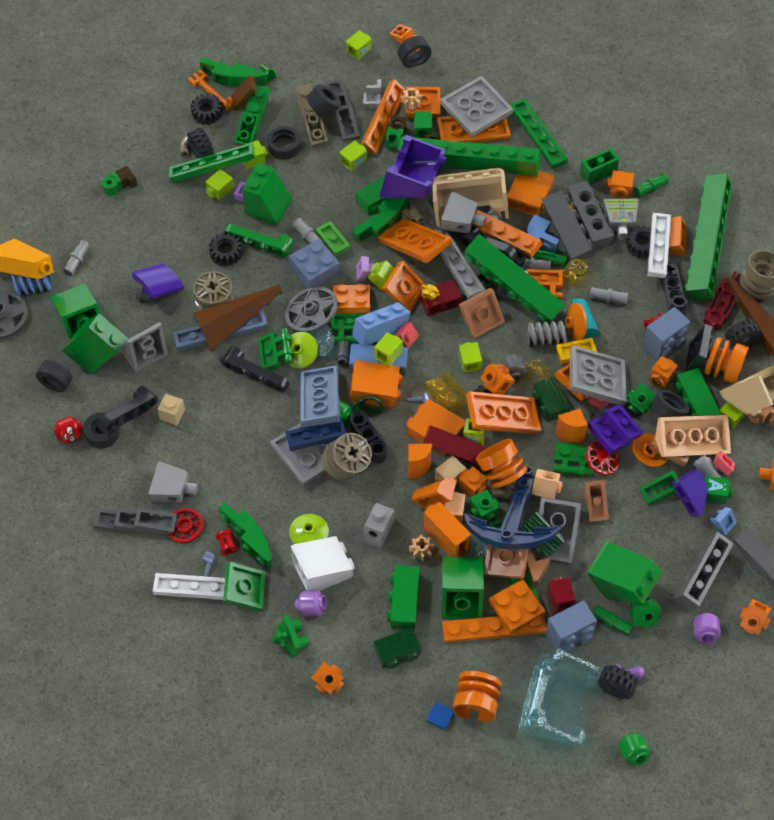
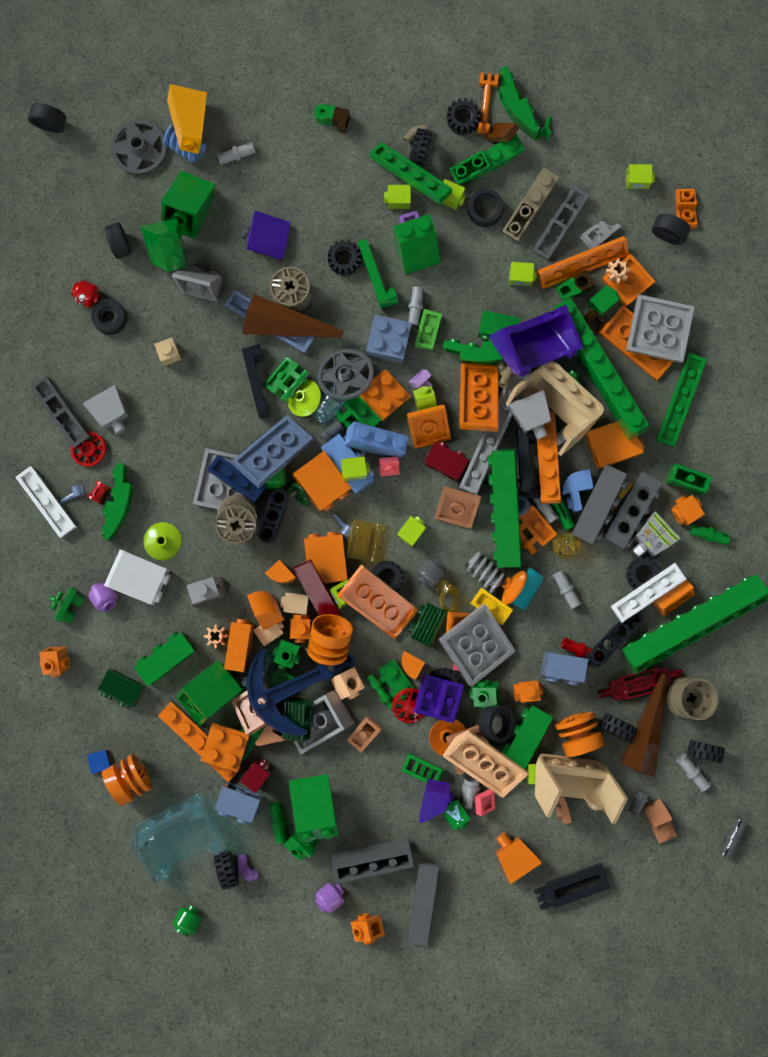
camera: 50 degrees right, 25 degrees up
black beam [97,385,158,434] -> none
green plate [223,562,266,611] -> none
black tyre [307,84,341,117] -> none
yellow plate [421,284,440,300] -> none
orange brick [480,364,515,395] -> none
black plate [684,324,713,372] -> none
medium blue tile [710,507,737,536] -> none

